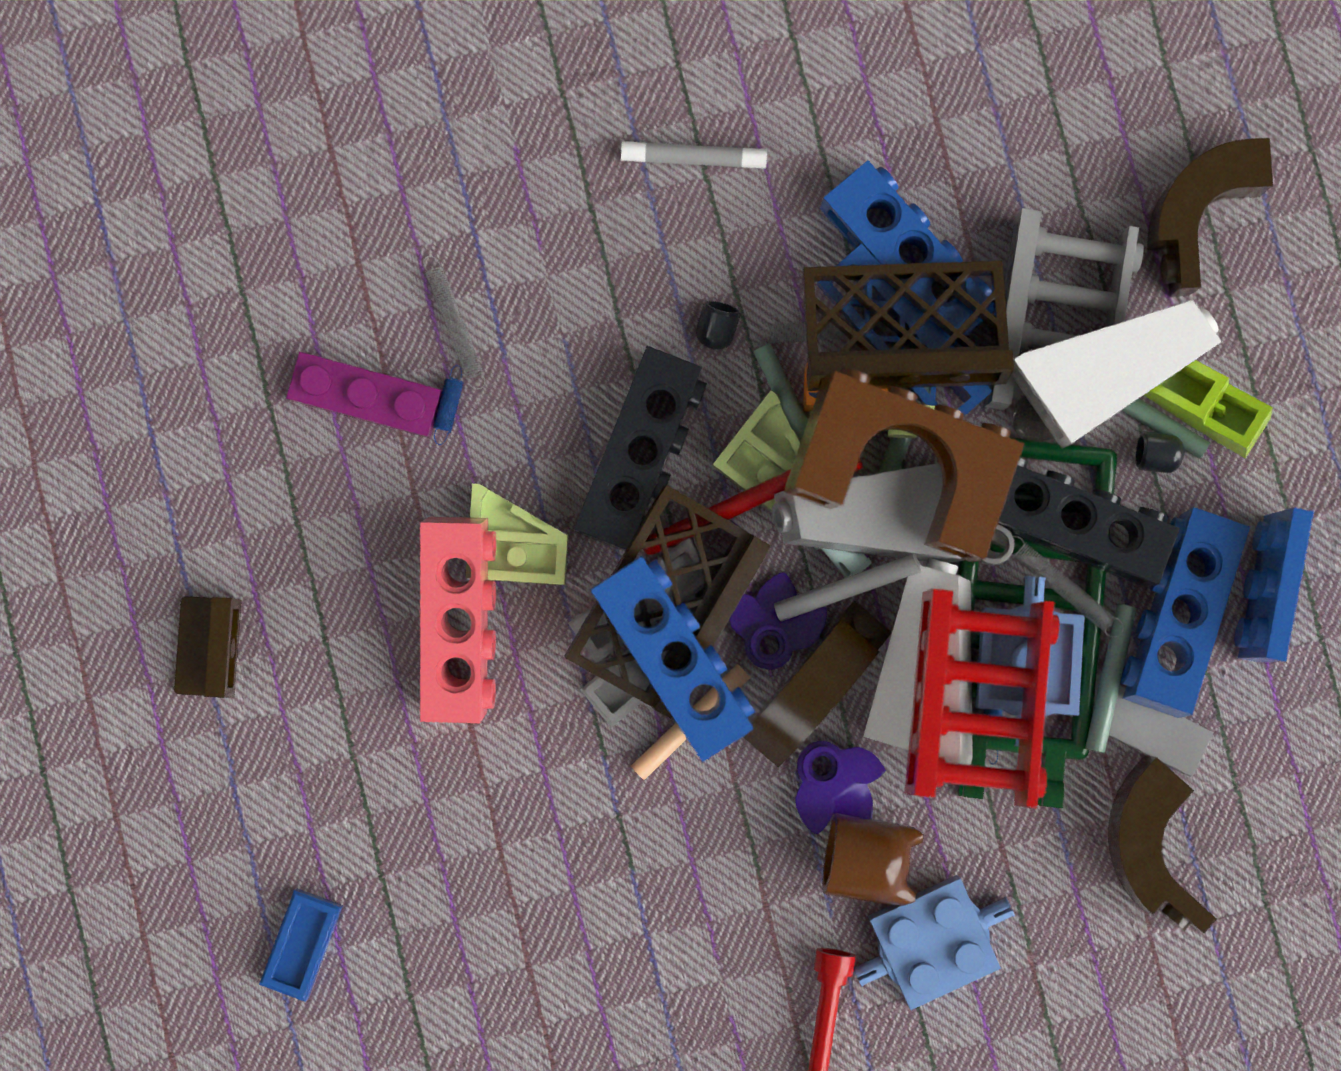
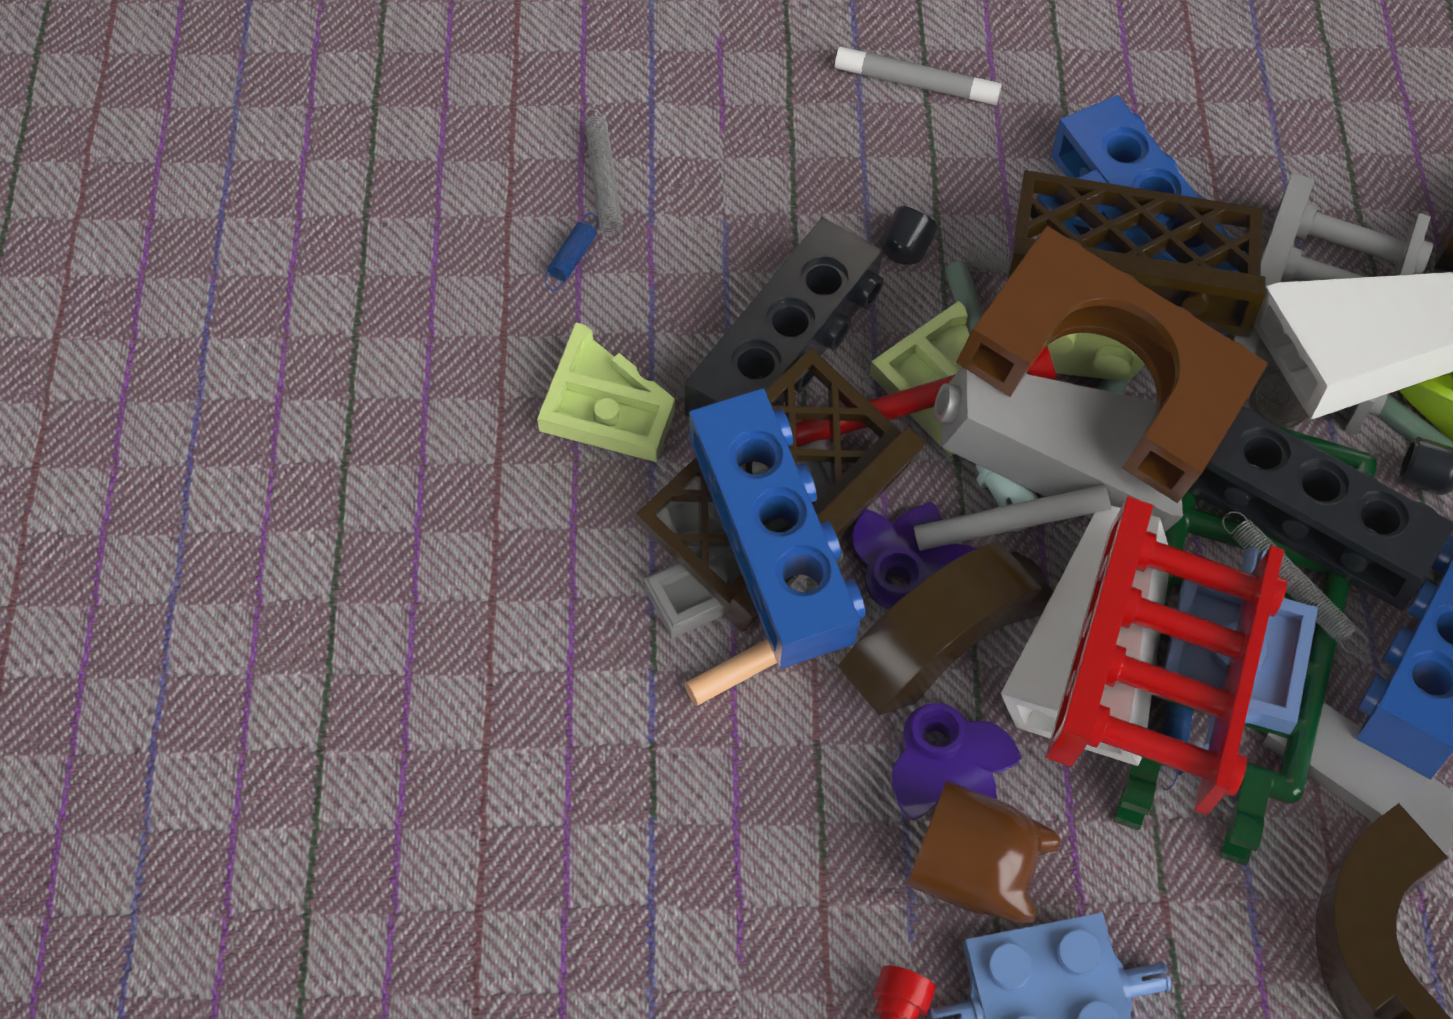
camera: 15 degrees right, 25 degrees down
dark brown panel [174,596,242,698] -> none
blue tile [259,888,343,1002] -> none
magenta plate [286,351,442,439] -> none
coral brick [420,517,496,723] -> none
light grey hinge [980,525,1014,566] -> none
sand green bar [1085,604,1137,753] -> none

